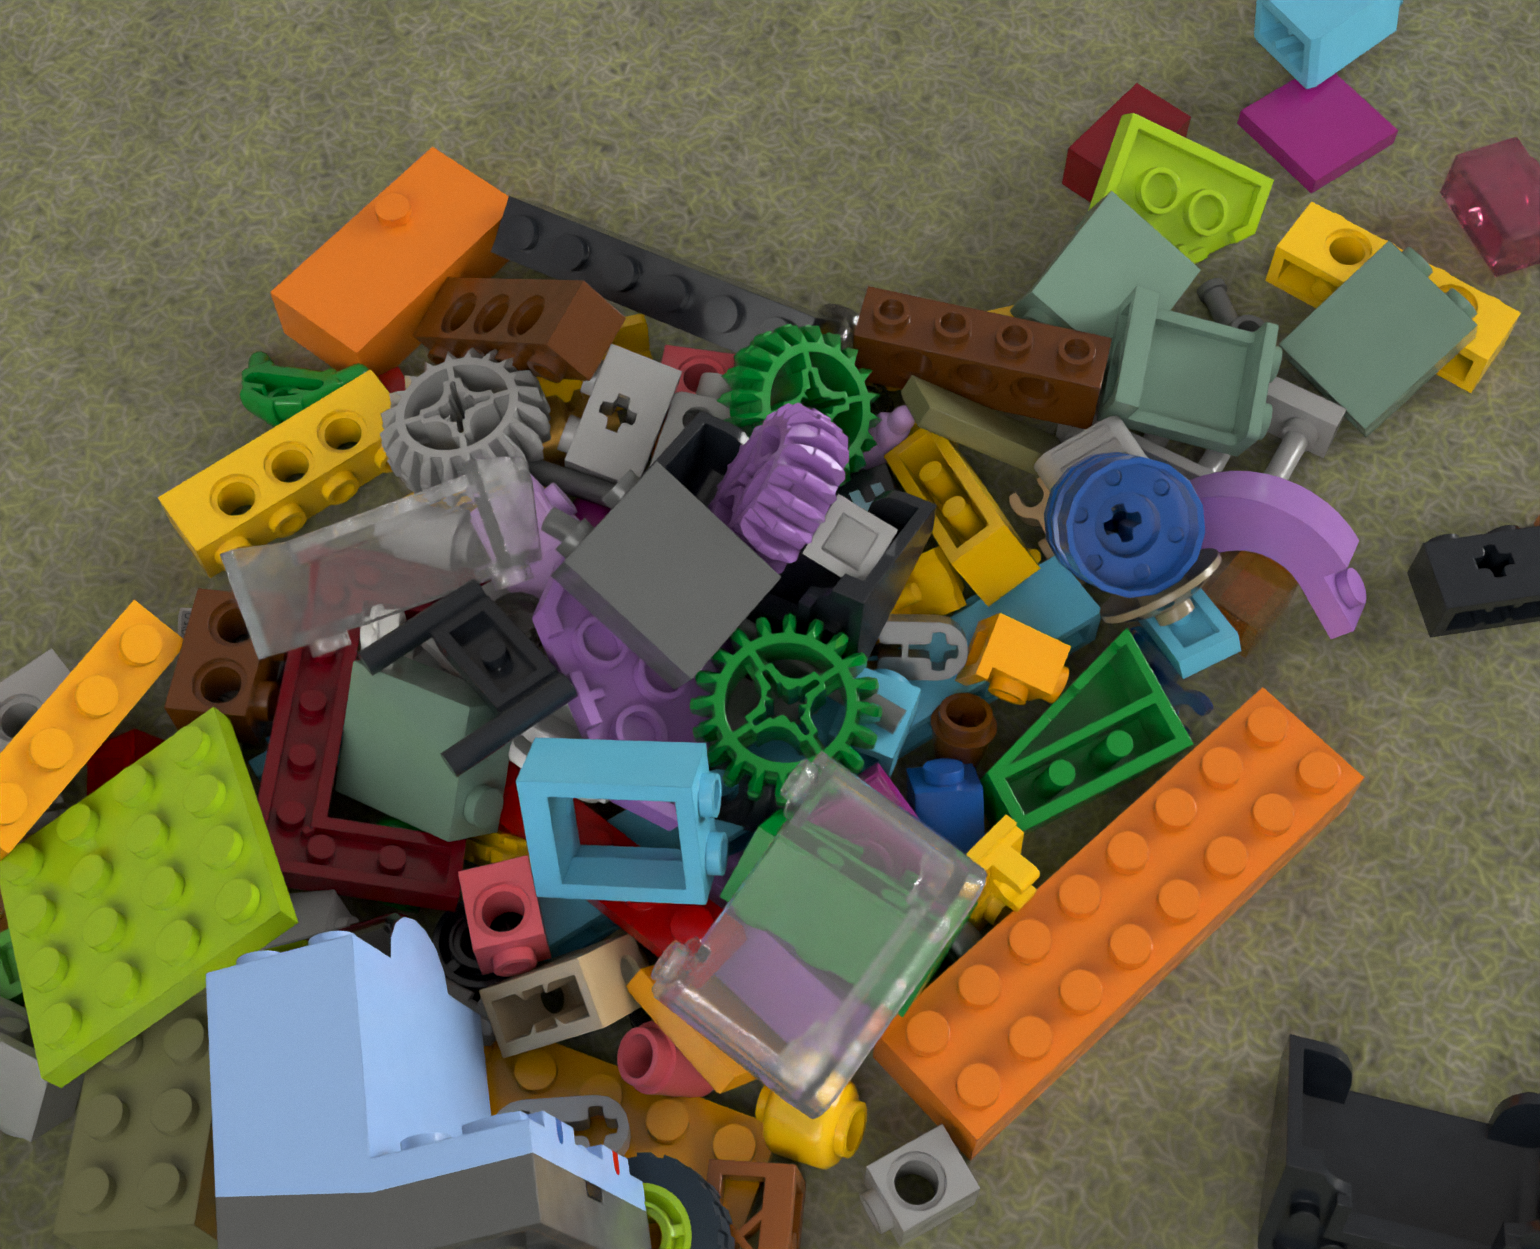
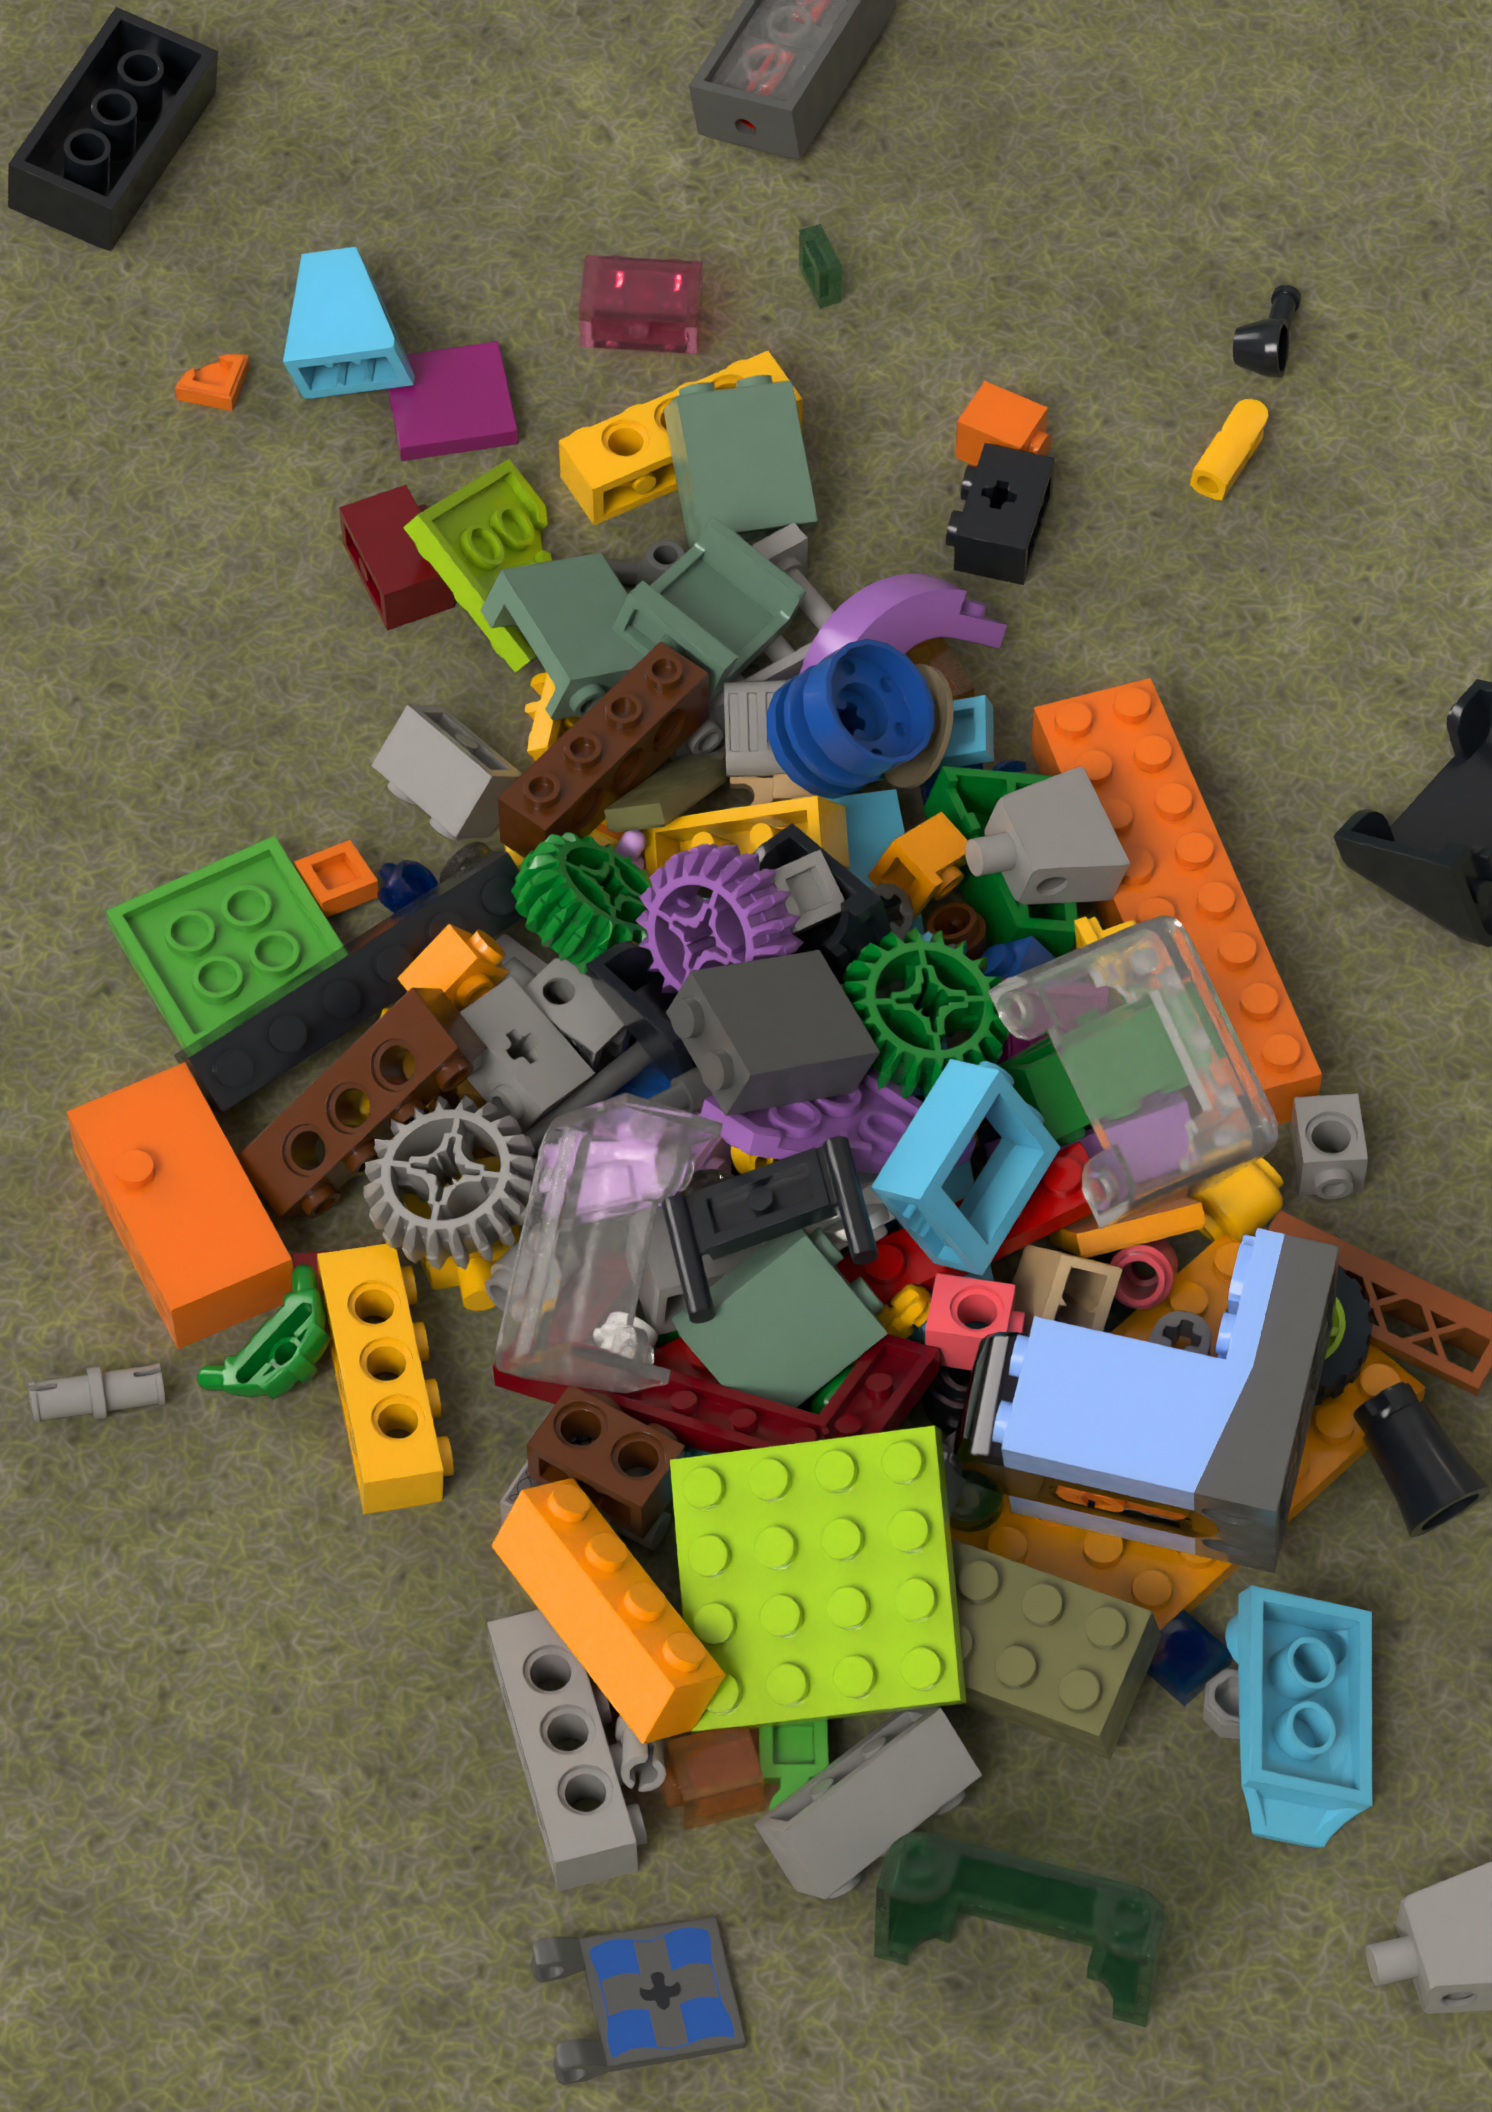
camera: 65 degrees left, 5 degrees down
none -> light grey pin [27,1362,165,1424]
none -> bright green plate [106,835,343,1049]
none -> orange plate [294,840,379,918]
none -> light grey brick [371,704,522,841]
none -> clear blue plate [377,860,439,913]
none -> light orange brick [397,924,509,1012]
none -> light grey torso [965,766,1130,905]

